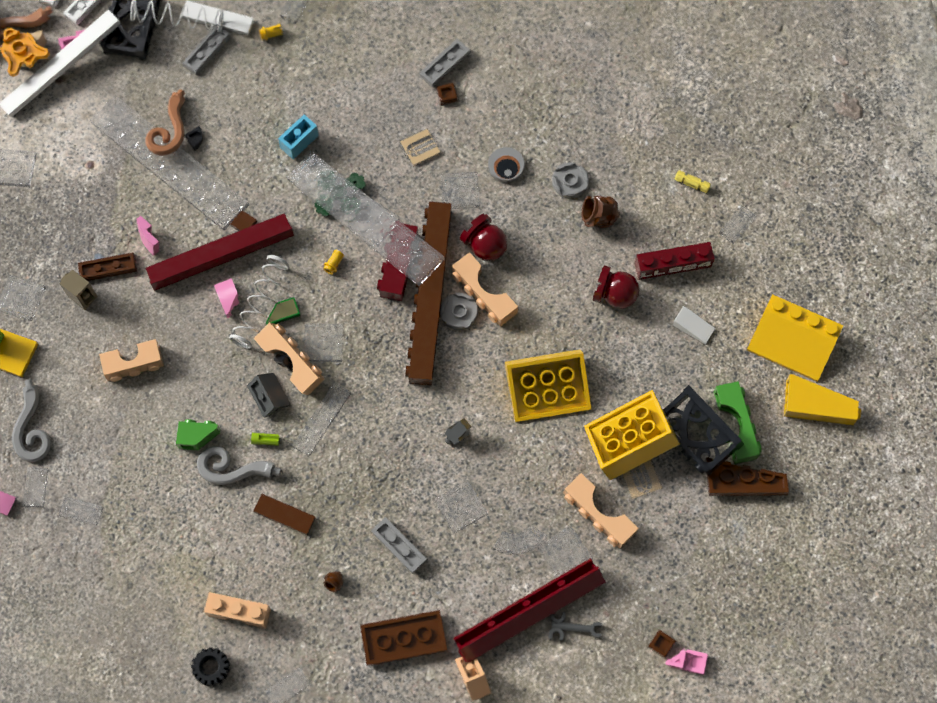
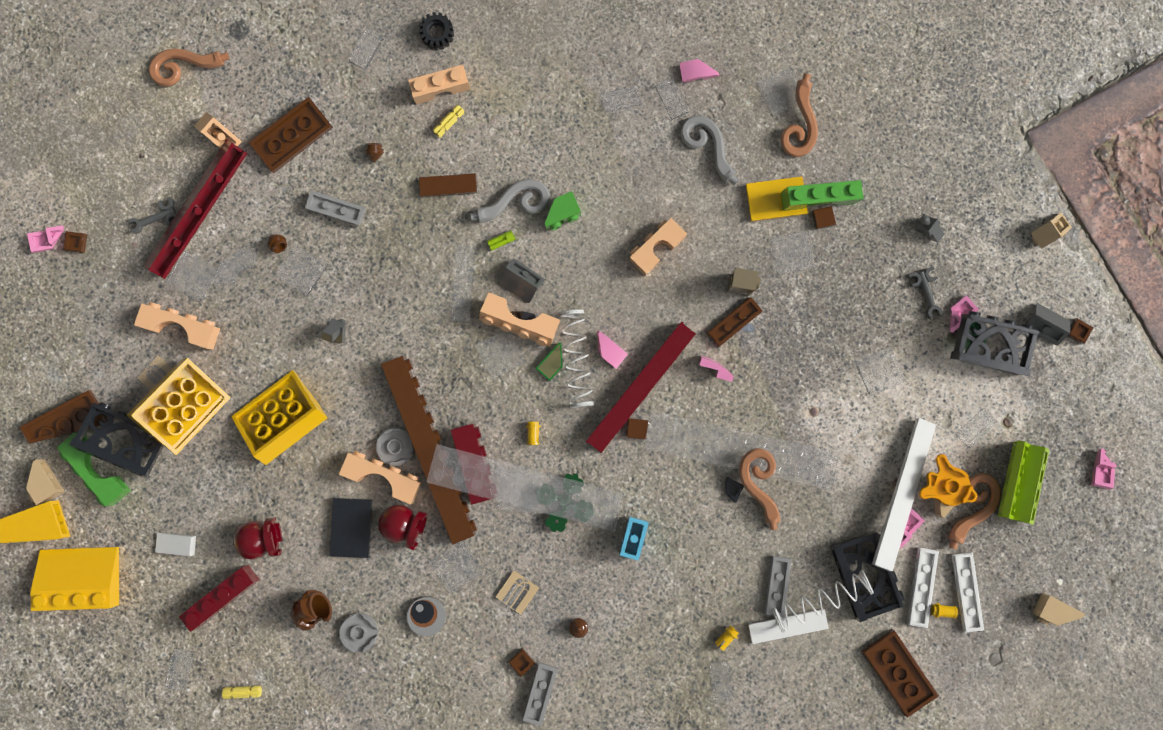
camera: 150 degrees right, 15 degrees up
none -> tan slope [26,459,65,505]
none -> reddish brown plate [267,234,287,253]
none -> black tile [330,498,373,558]
none -> light yellow axle [433,105,464,137]
none -> reddish brown plate [569,618,588,638]

